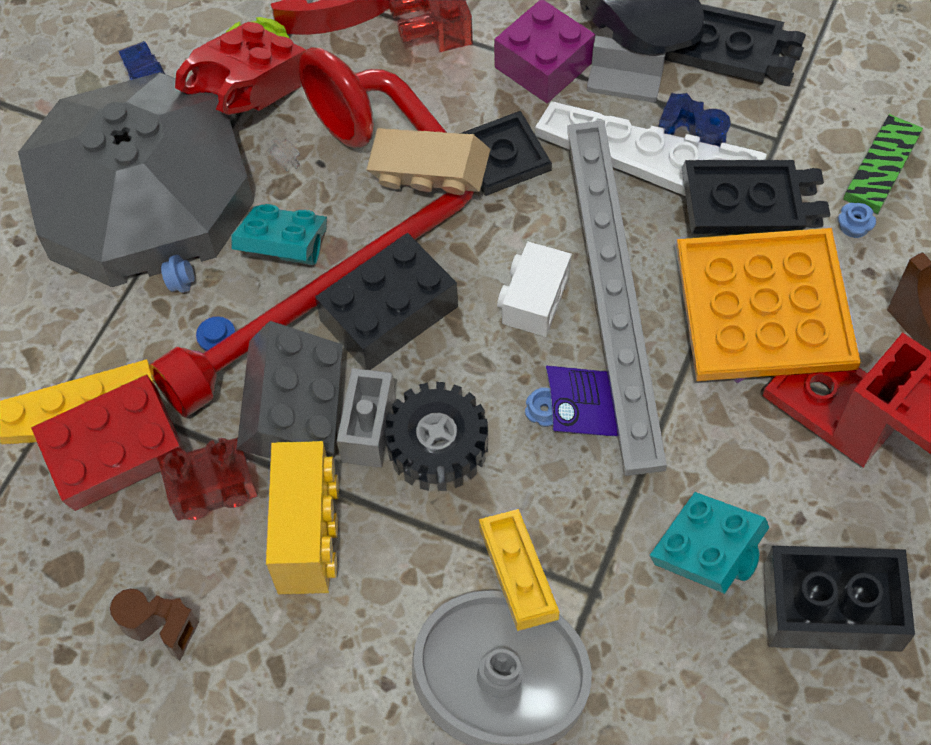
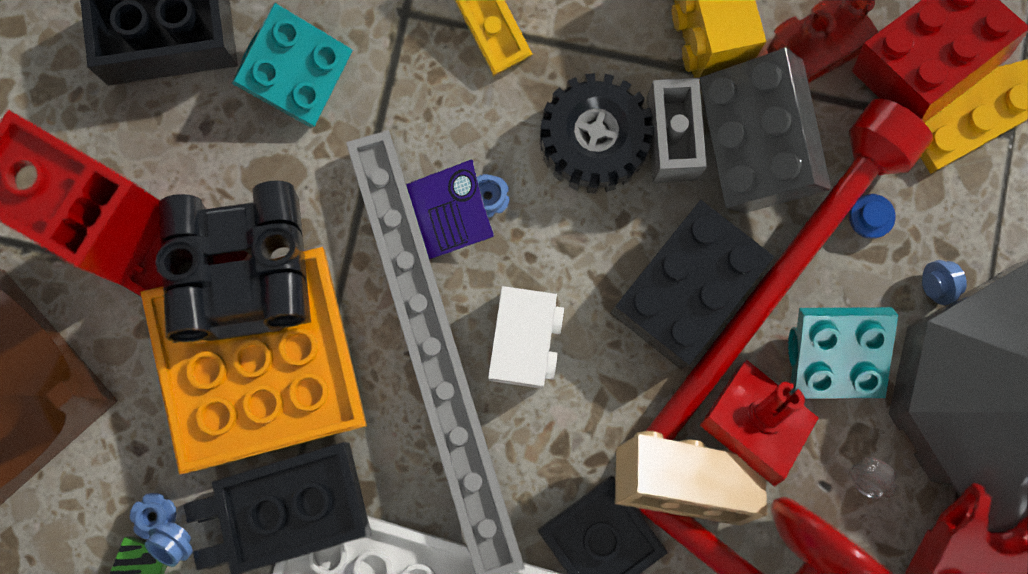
camera: 165 degrees right, 20 degrees up
none -> medium blue plate [145,522,193,567]
none -> black piece [155,180,311,343]
none -> red tile [699,359,819,487]

